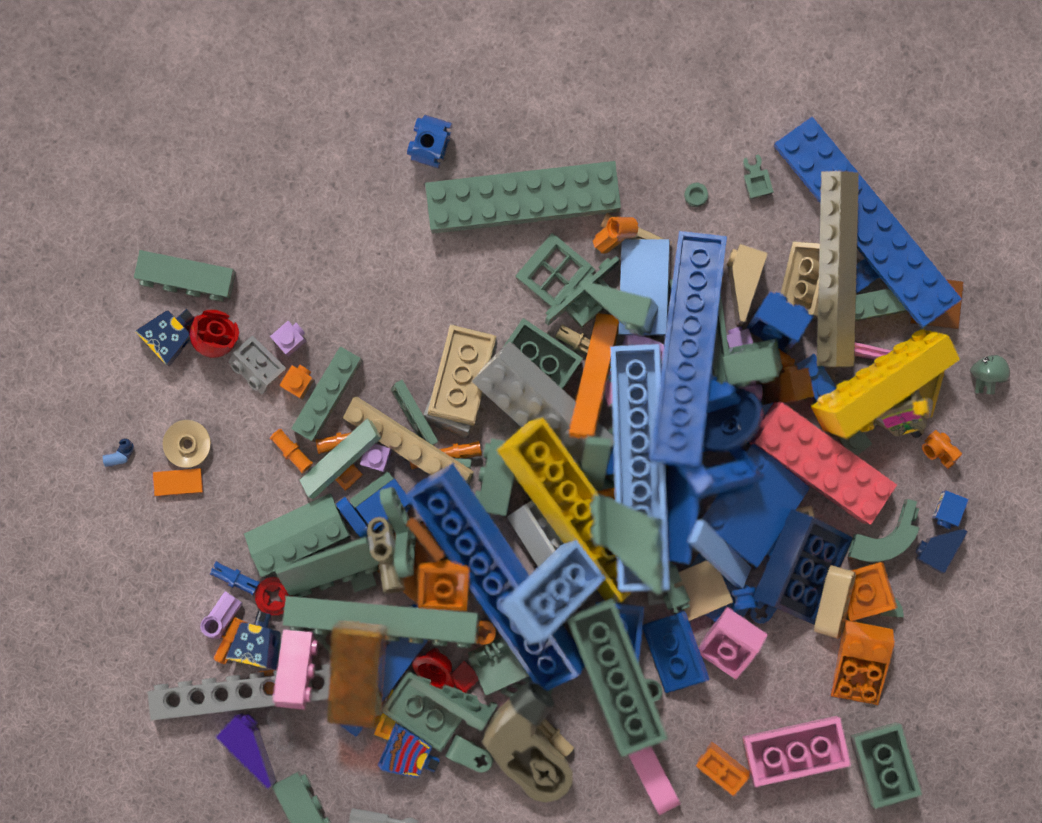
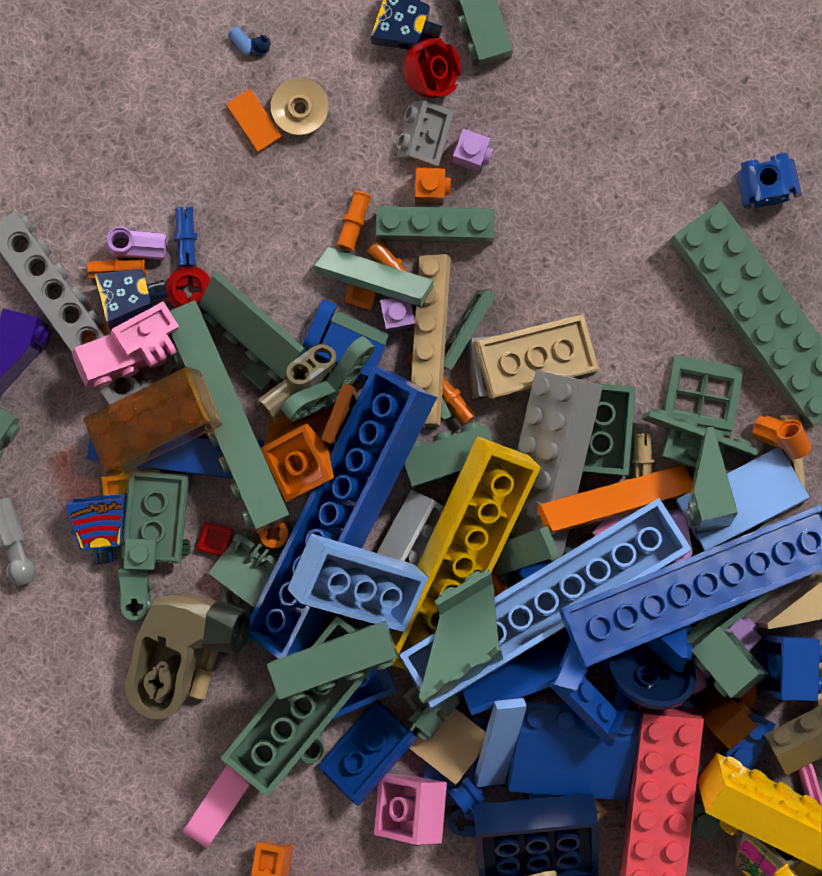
camera: 50 degrees right, 0 degrees up
sand green slope [244,493,351,577] -> none
sand green wing [410,675,498,730] -> none
red piece [412,647,454,689] -> none
none -> bright pink hinge [111,302,179,367]
none -> sand green plate [124,539,157,570]
none -> sand green brick [267,620,398,702]

